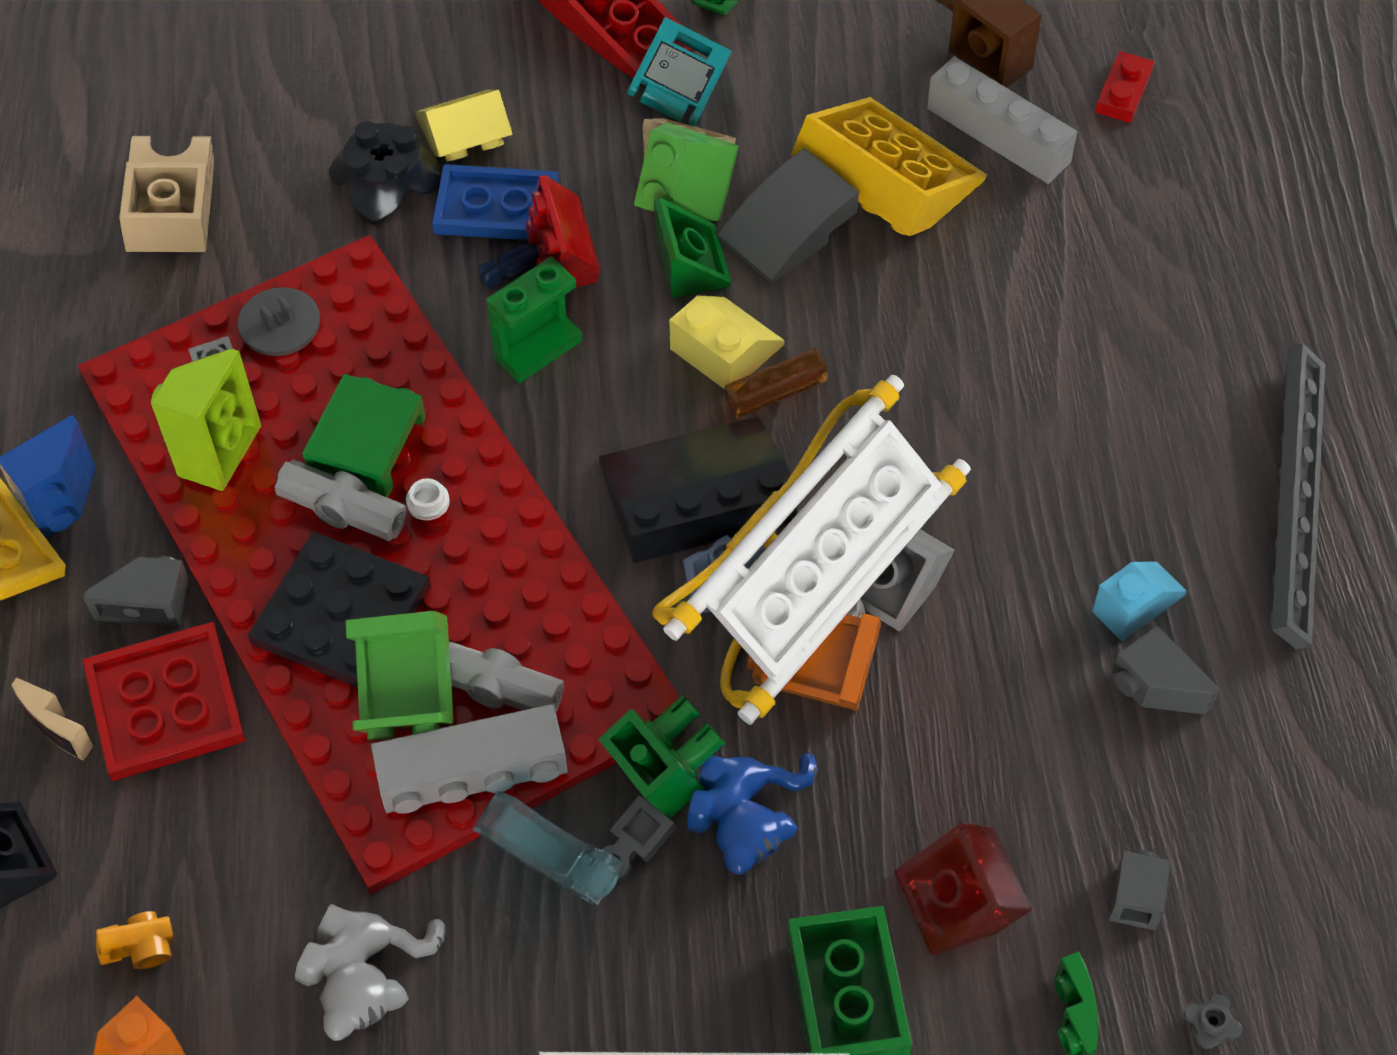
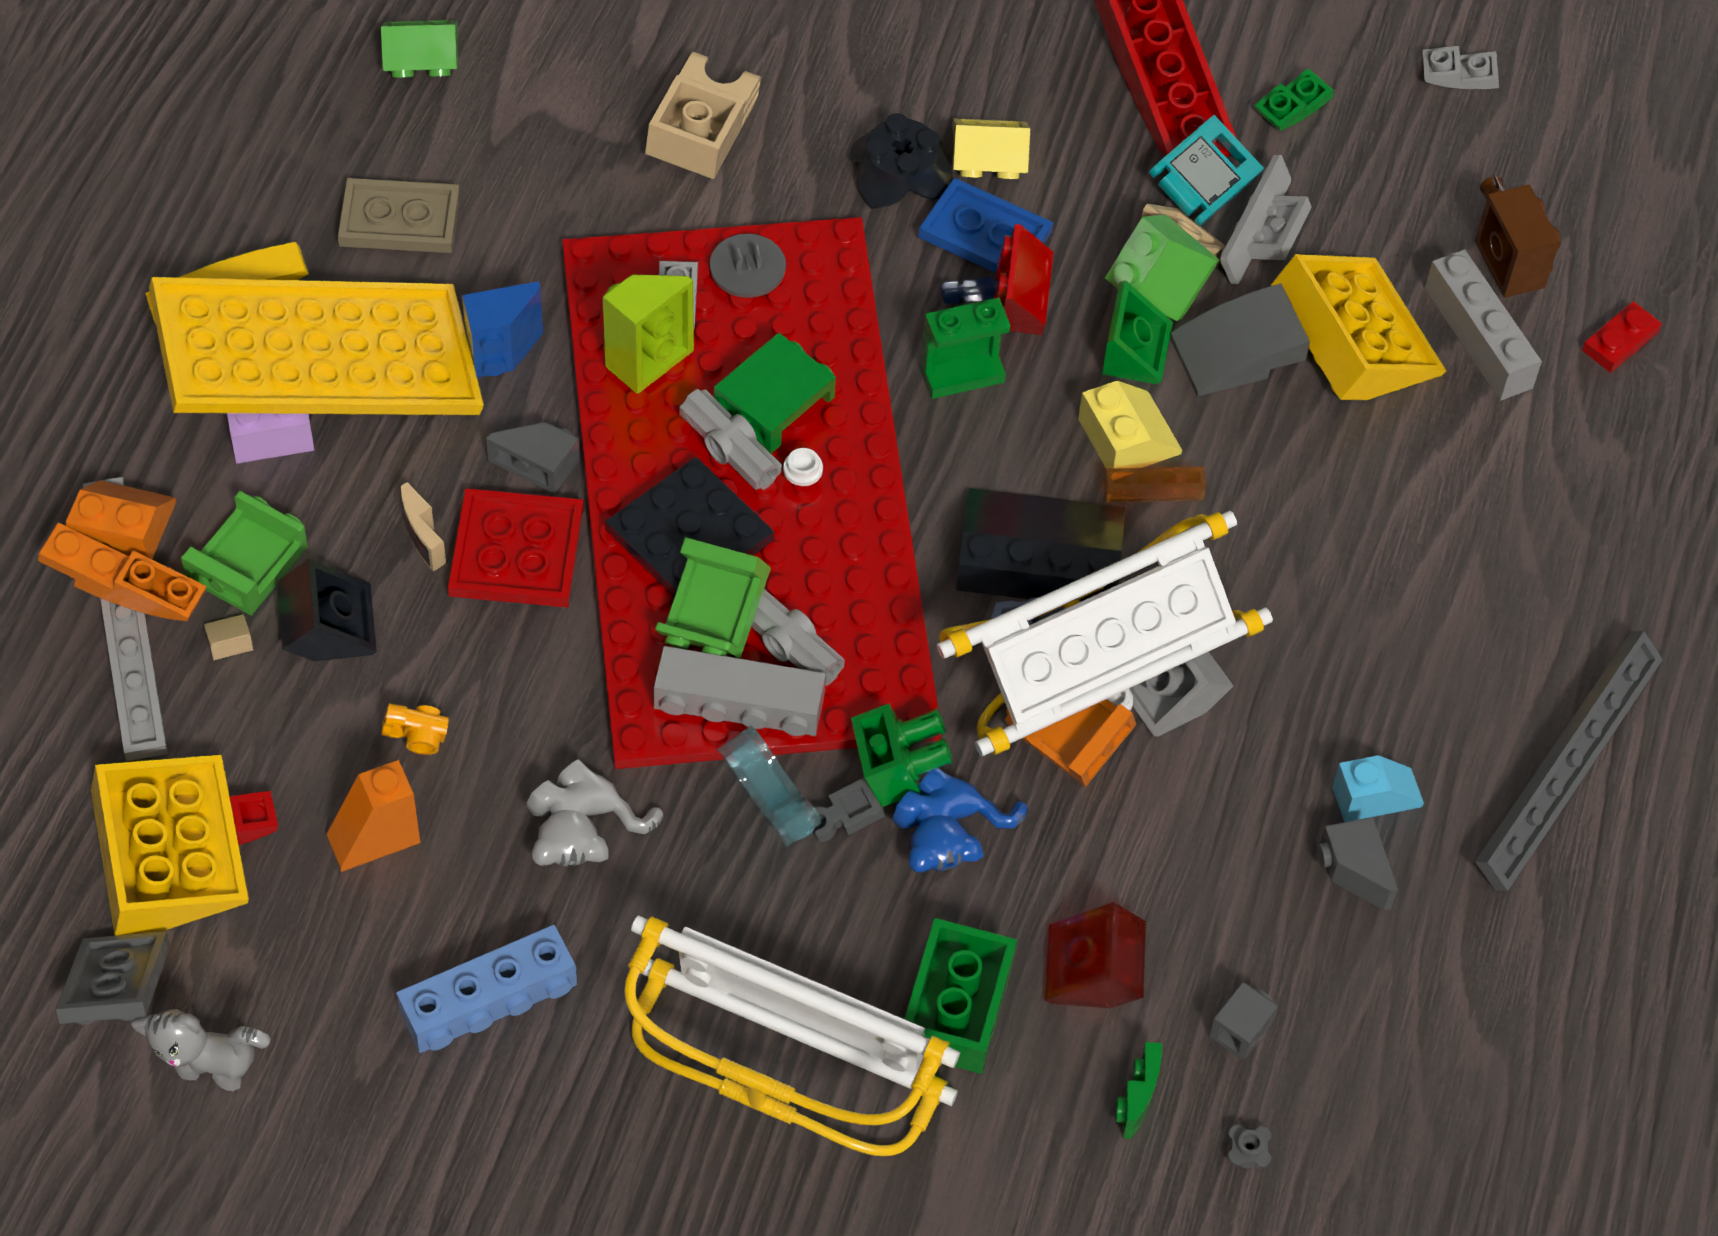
camera: 20 degrees right, 0 degrees up
none -> light grey bracket [1220,155,1312,284]

